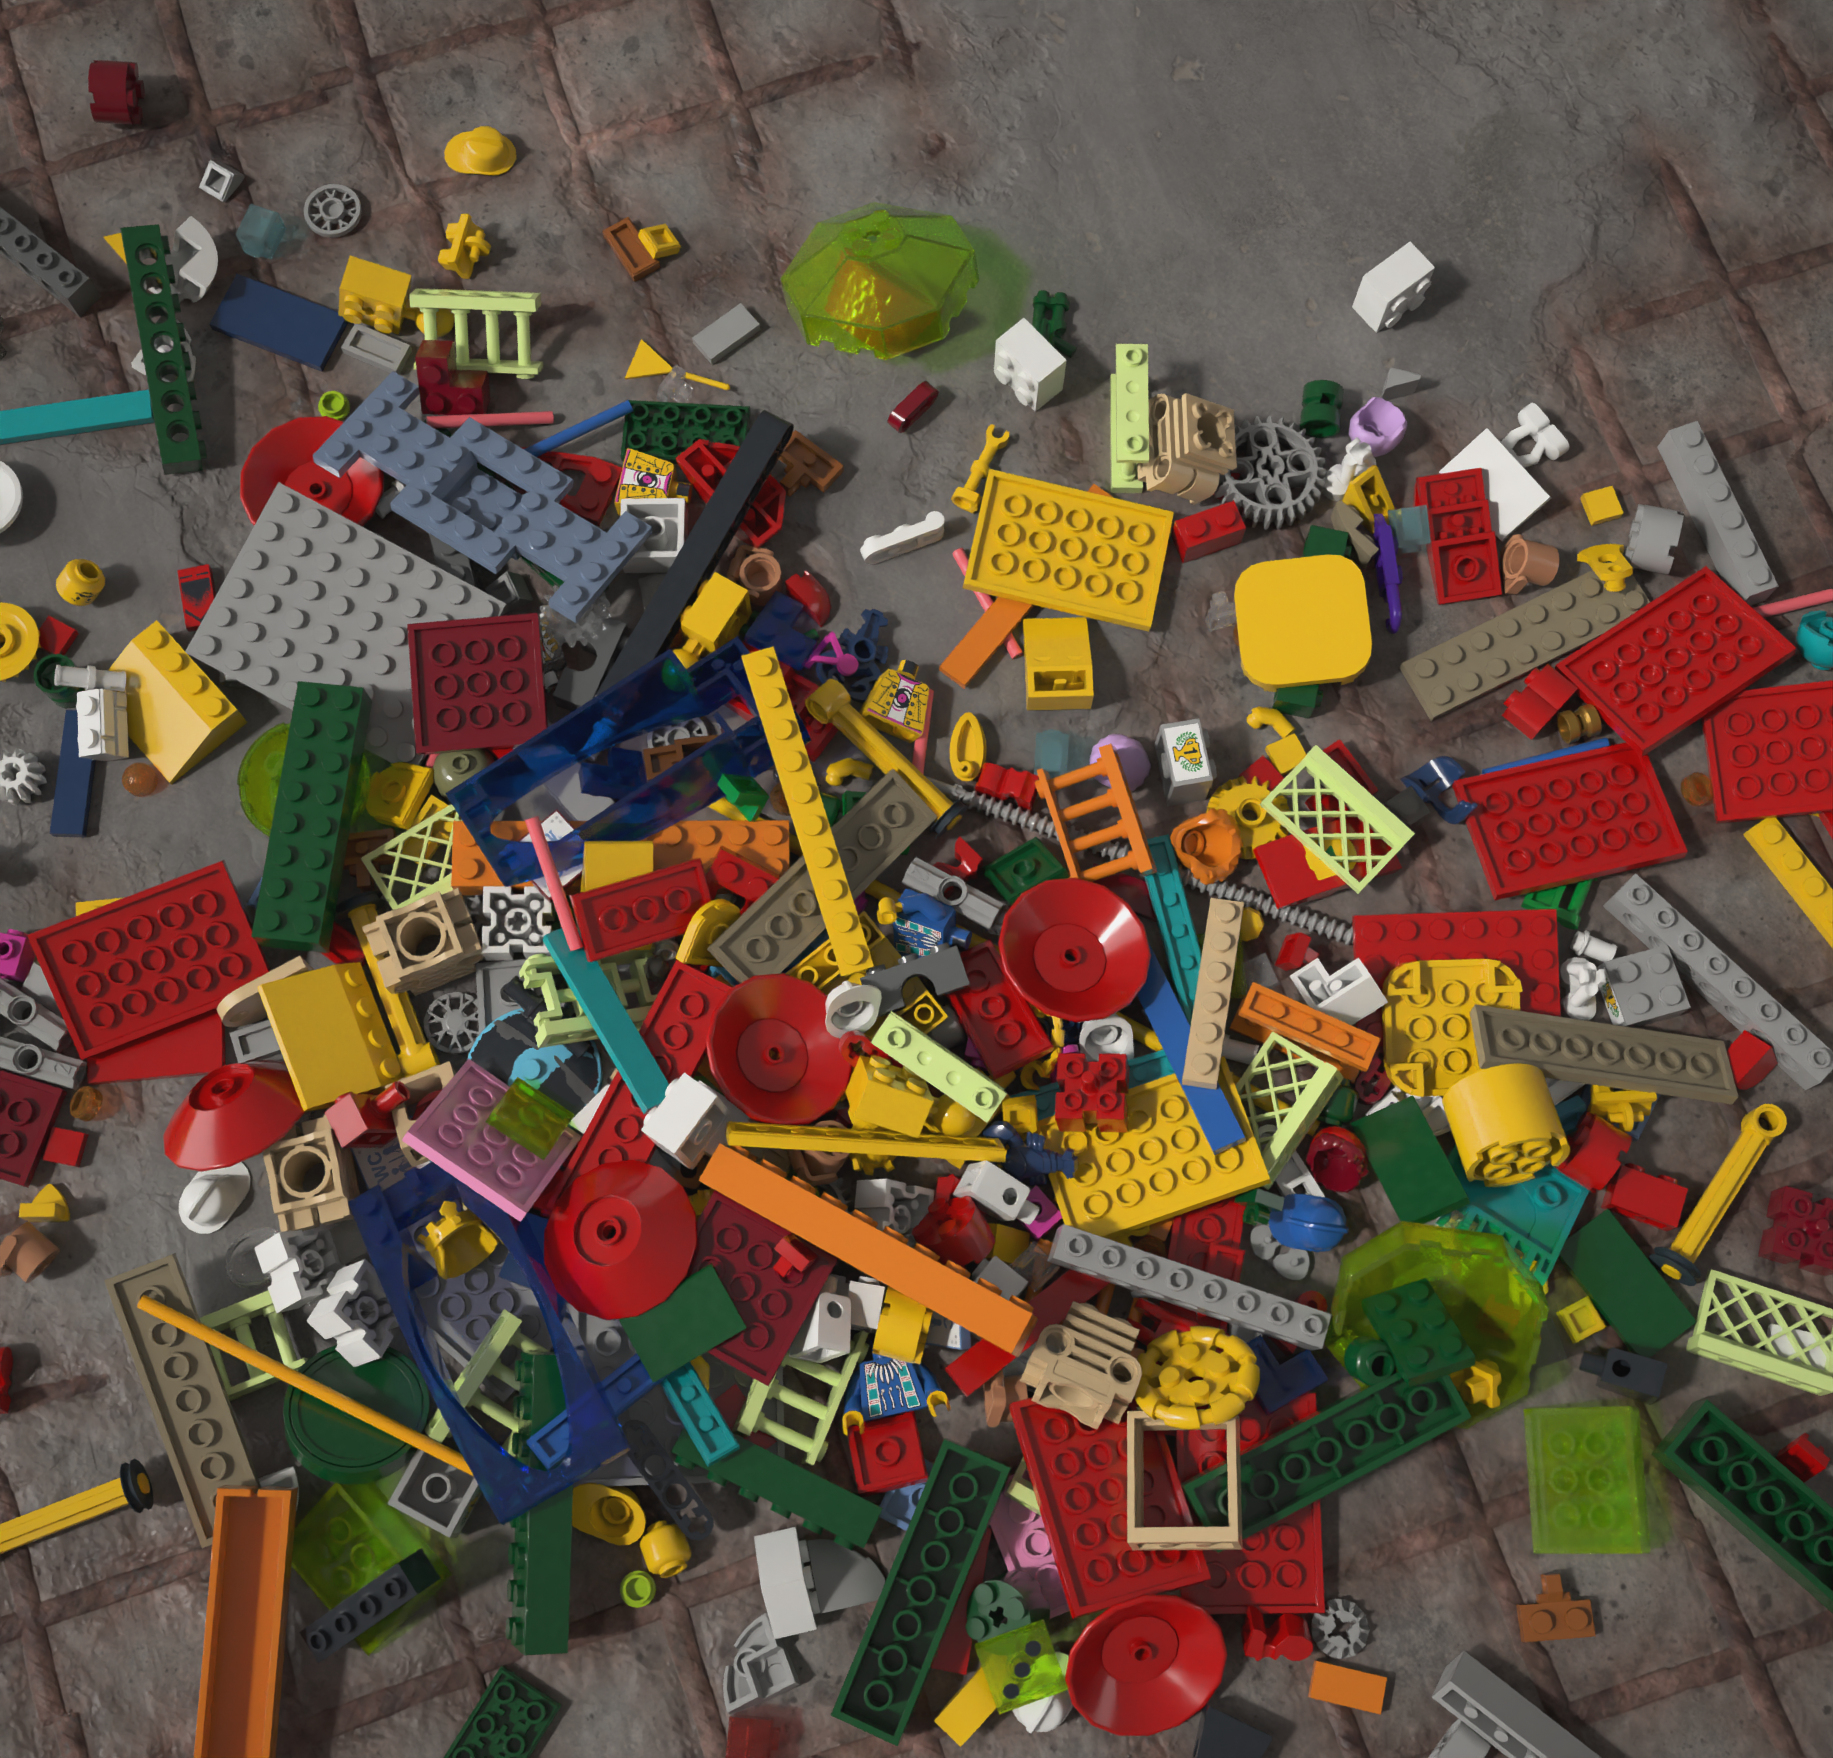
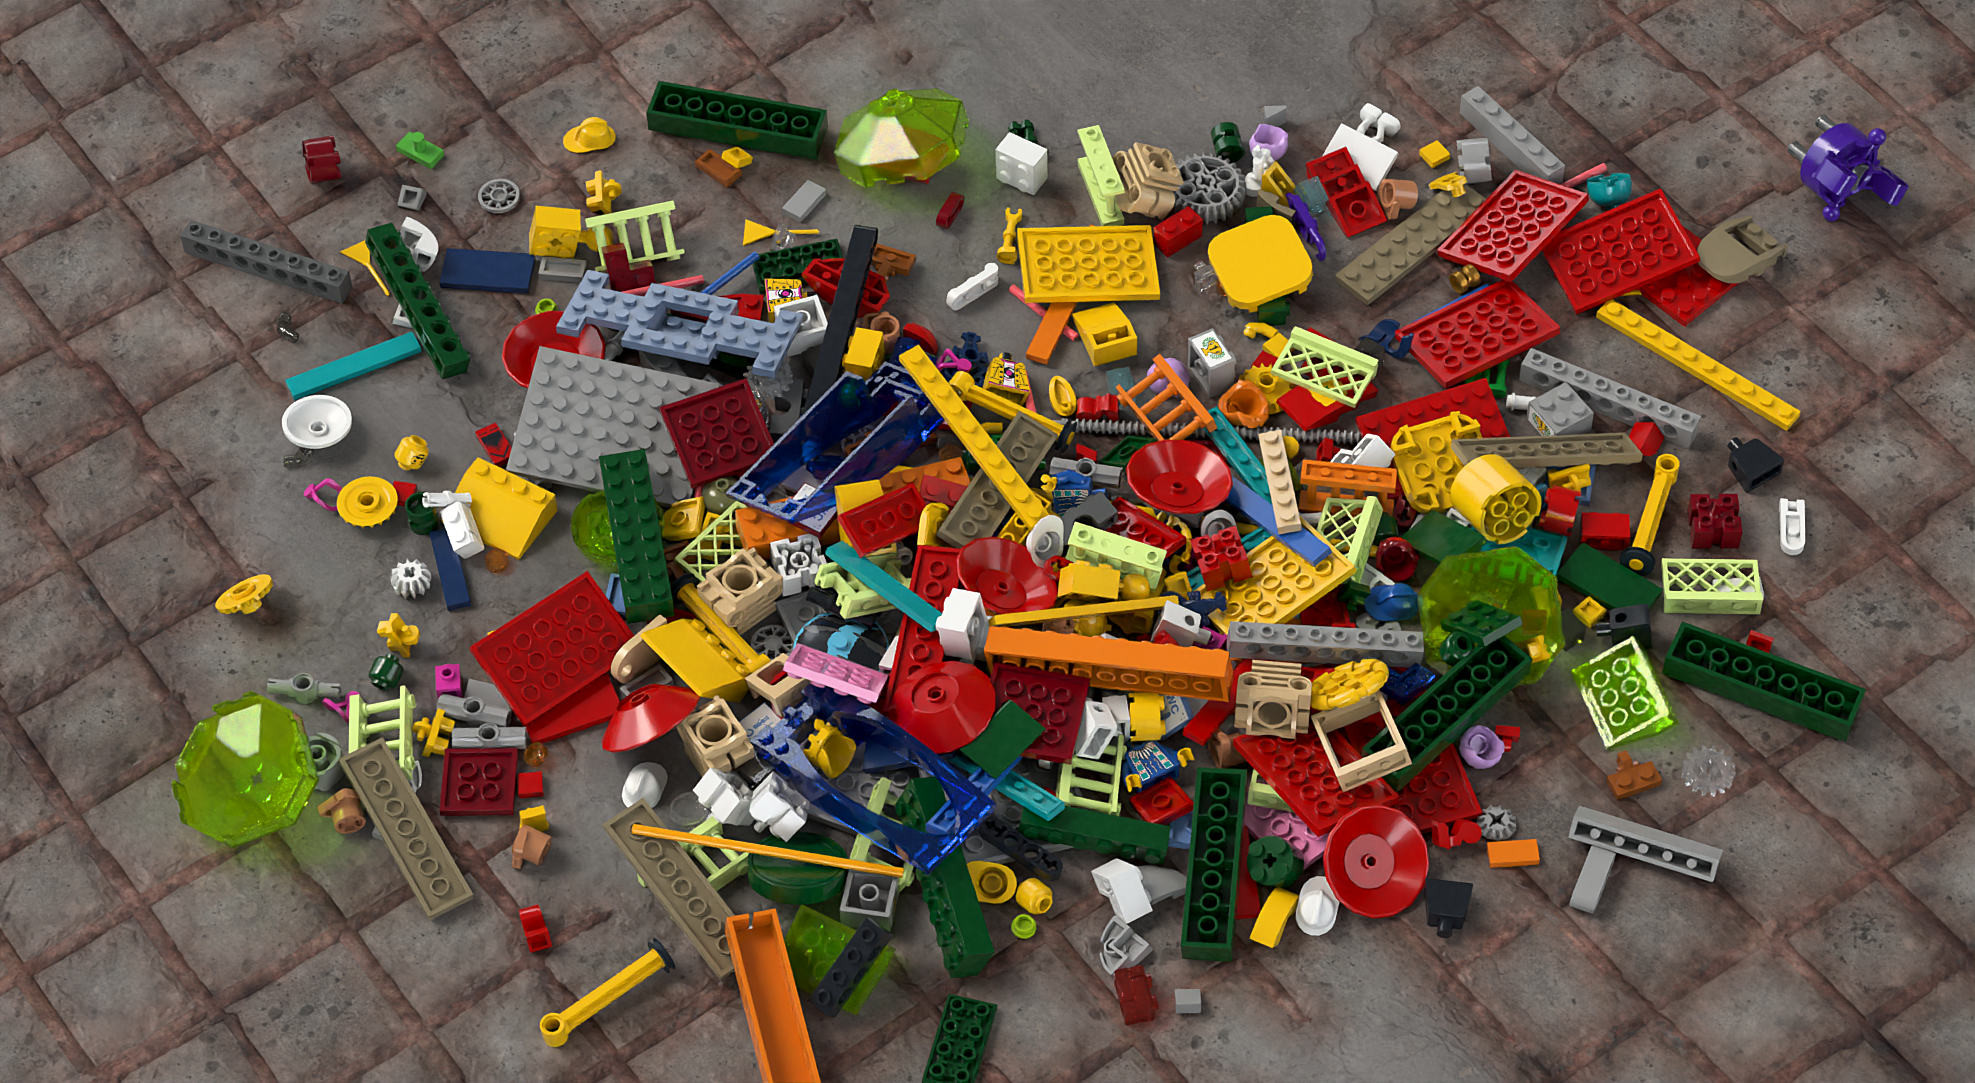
camera: 15 degrees left, 20 degrees down
clear light blue brick [235,204,286,260] -> none
red brick [324,1081,410,1148] -> none
clear neon green tile [485,1077,574,1160] -> none
coral piece [525,816,583,951] -> none
clear smoke arm [644,955,671,984] -> none
green bracket [717,774,770,822] -> none
red tile [773,1233,818,1278] -> none
clear neon green tile [975,1619,1068,1715] -> none
white brick [1352,242,1435,333] -> none
red brick [1502,664,1578,740] -> none
white piece [1559,957,1606,1021] -> none
clear orange tile [1681,772,1713,807] -> none
none -> bright green tile [396,132,445,169]
none -> dark green brick [646,81,828,160]
none -> lavender hair [1459,725,1505,769]
none -> red tile [1494,725,1520,752]
none -> clear gear [1681,745,1736,796]

